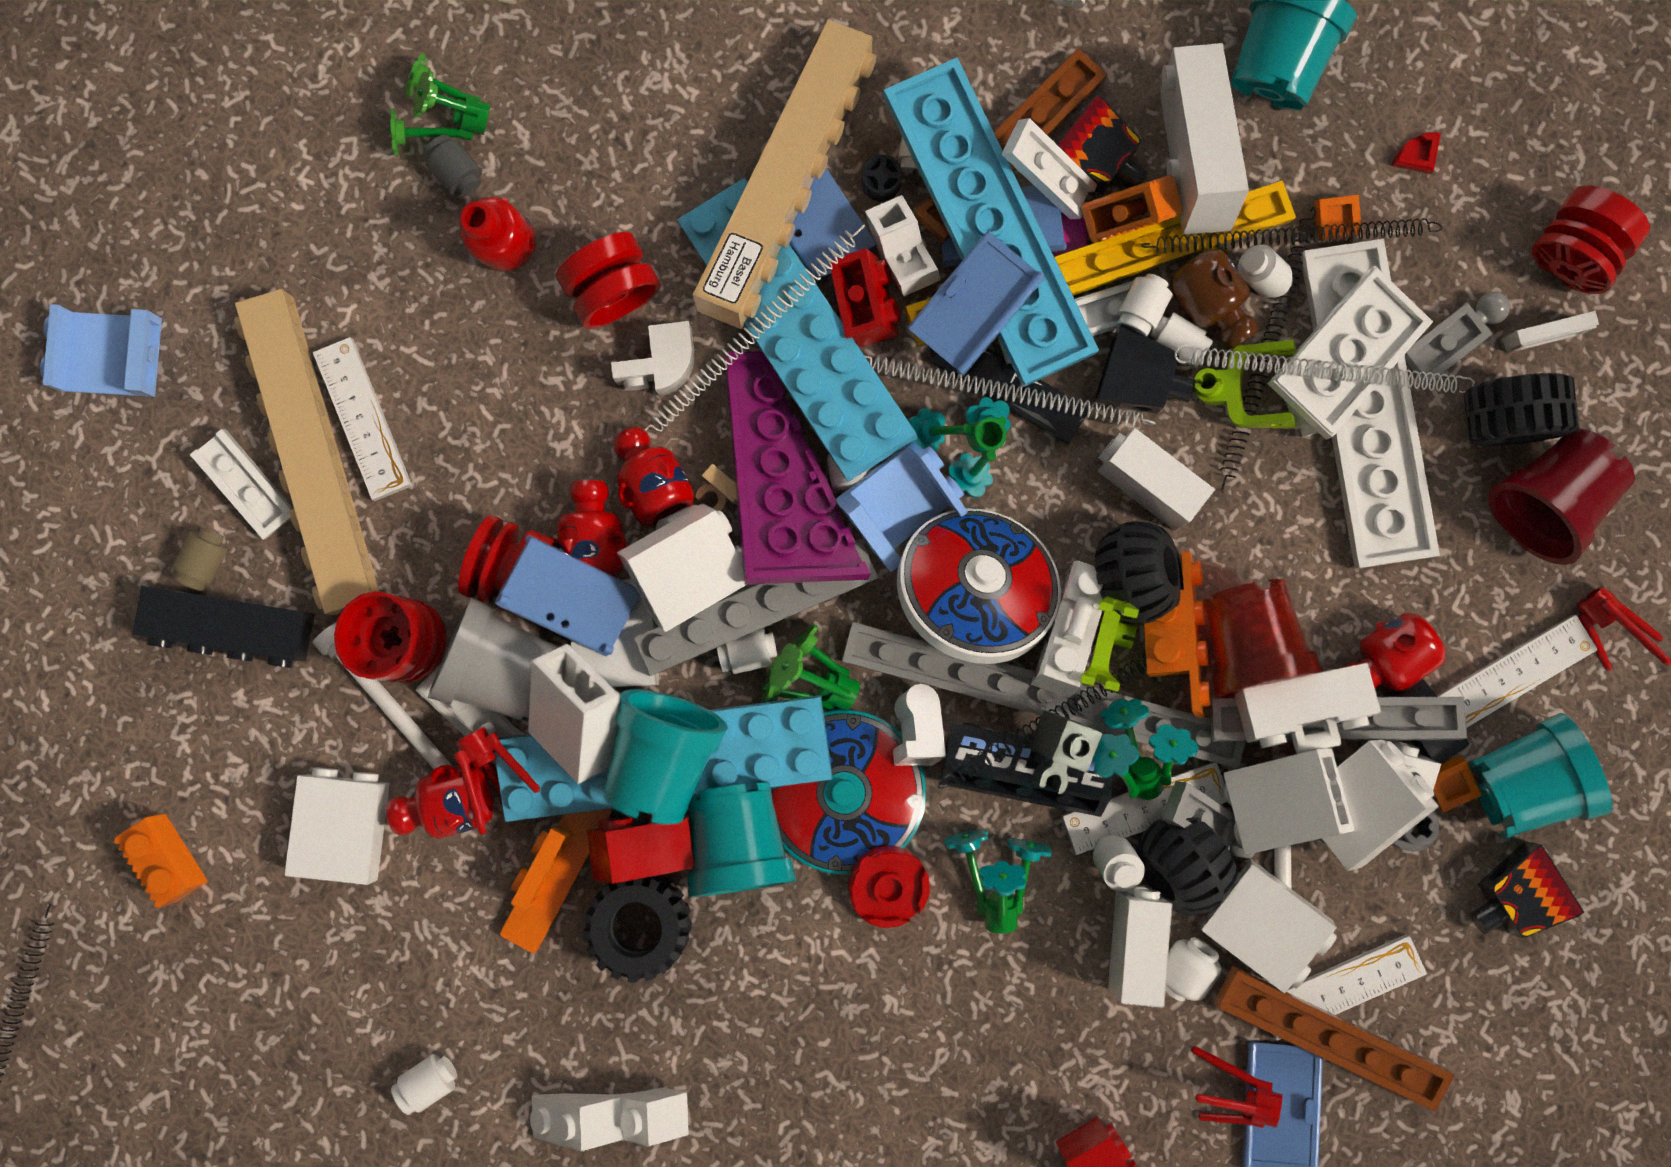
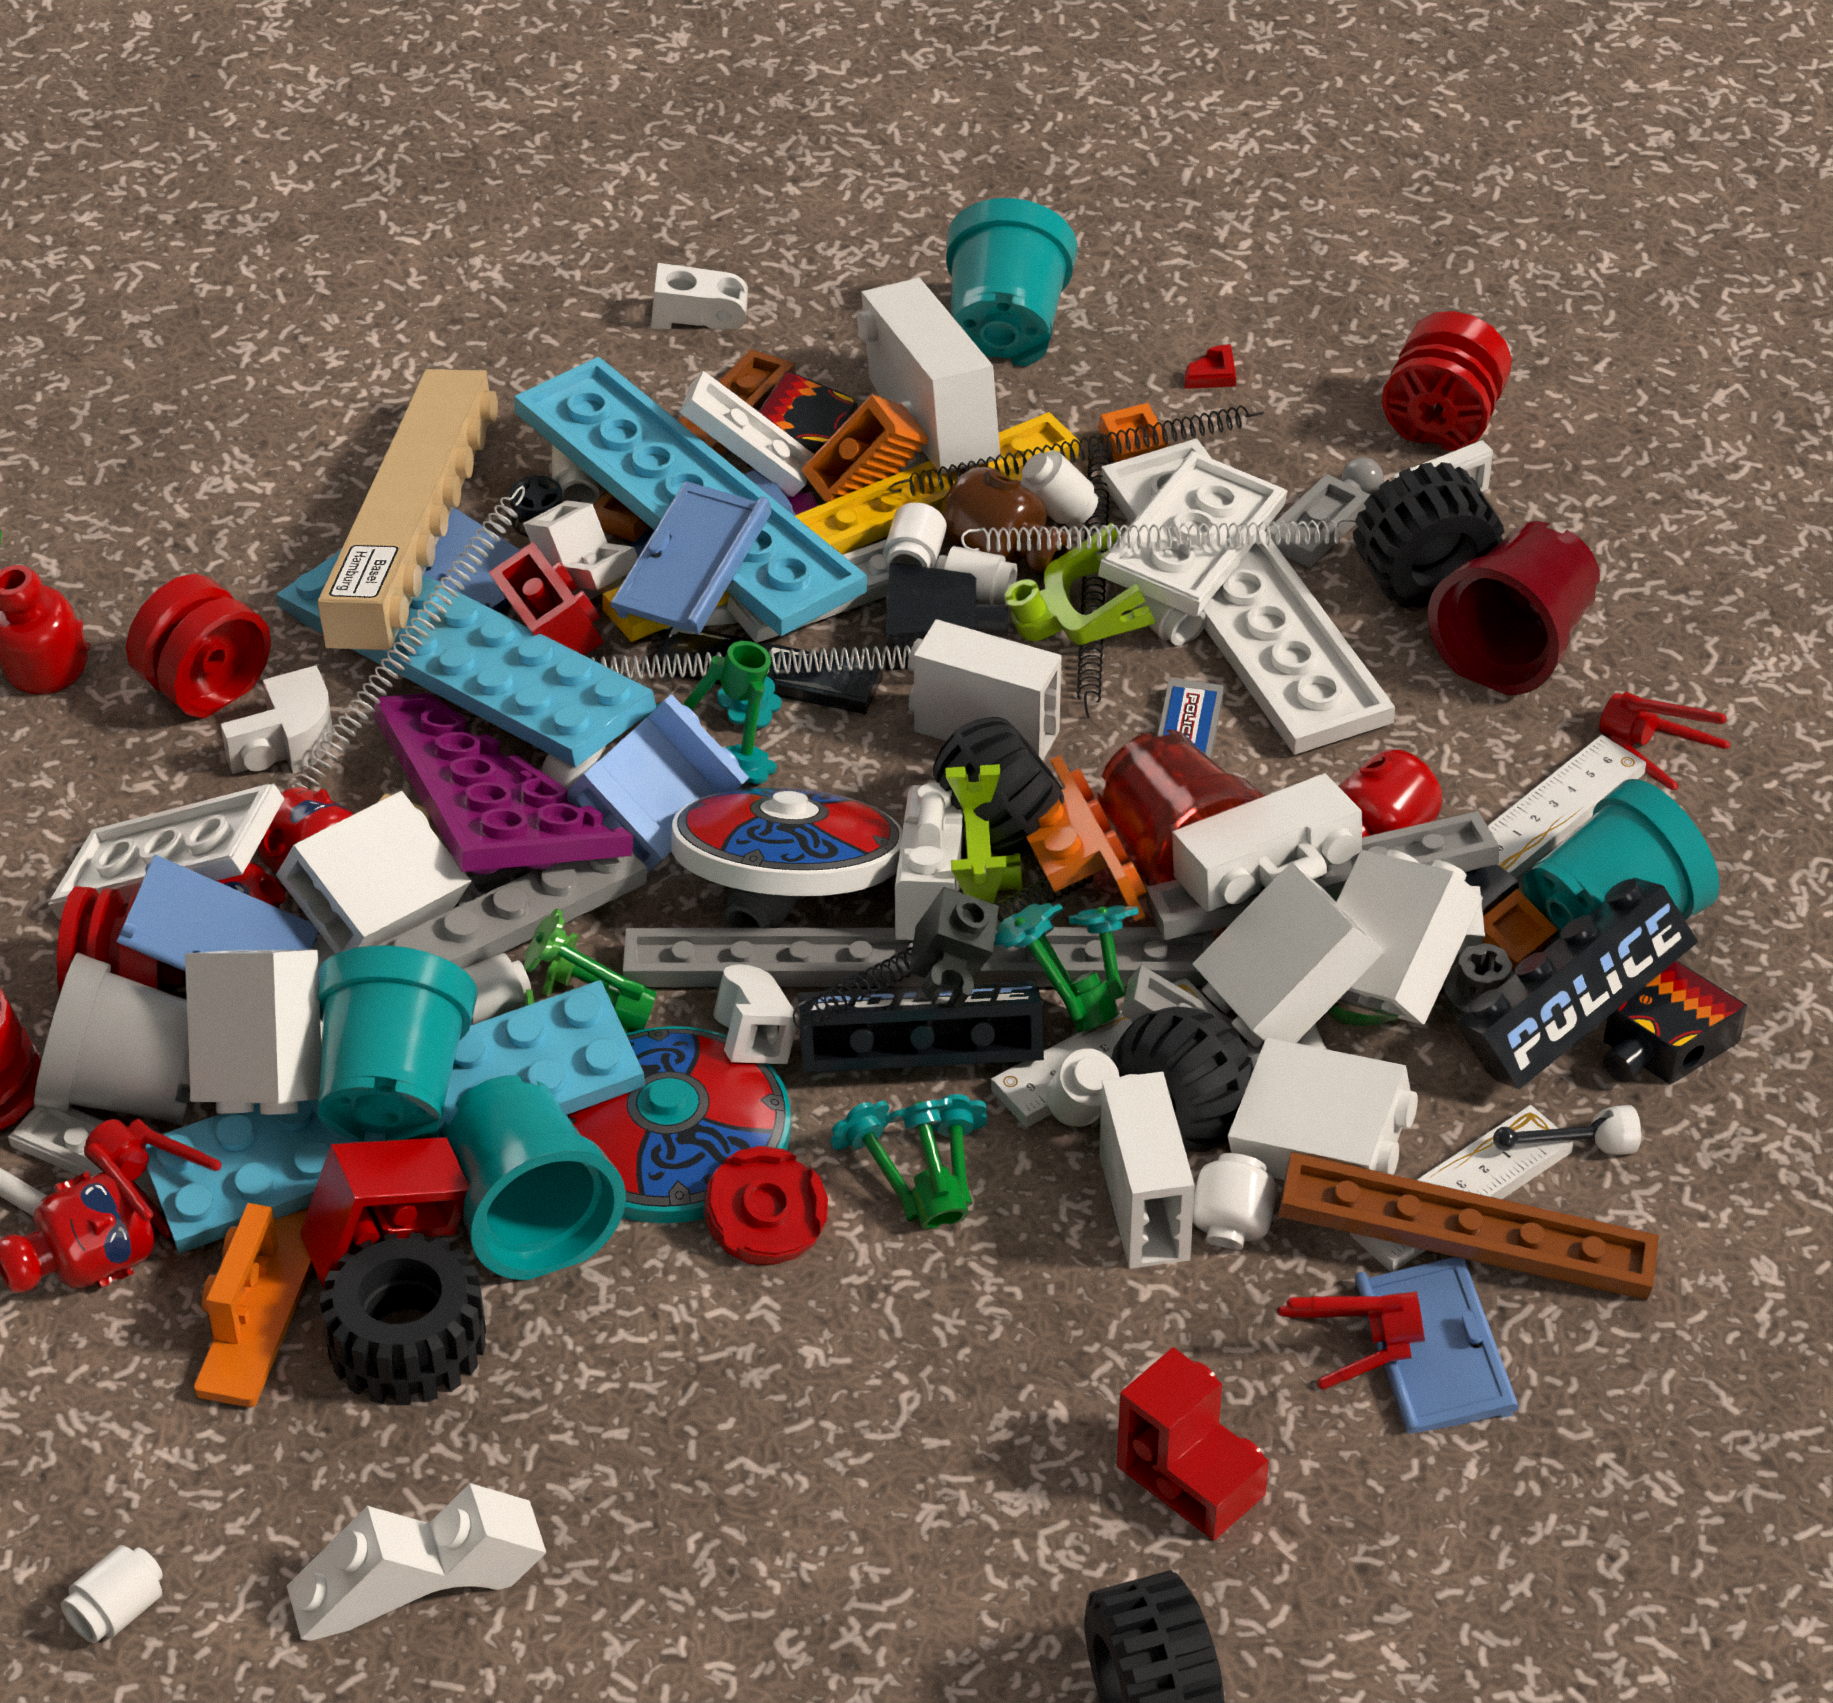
camera: 15 degrees left, 40 degrees down
none -> white tile [48,784,284,920]
none -> tile [1153,678,1224,774]
none -> black brick [1455,877,1698,1090]
none -> hinge [1493,1105,1641,1155]

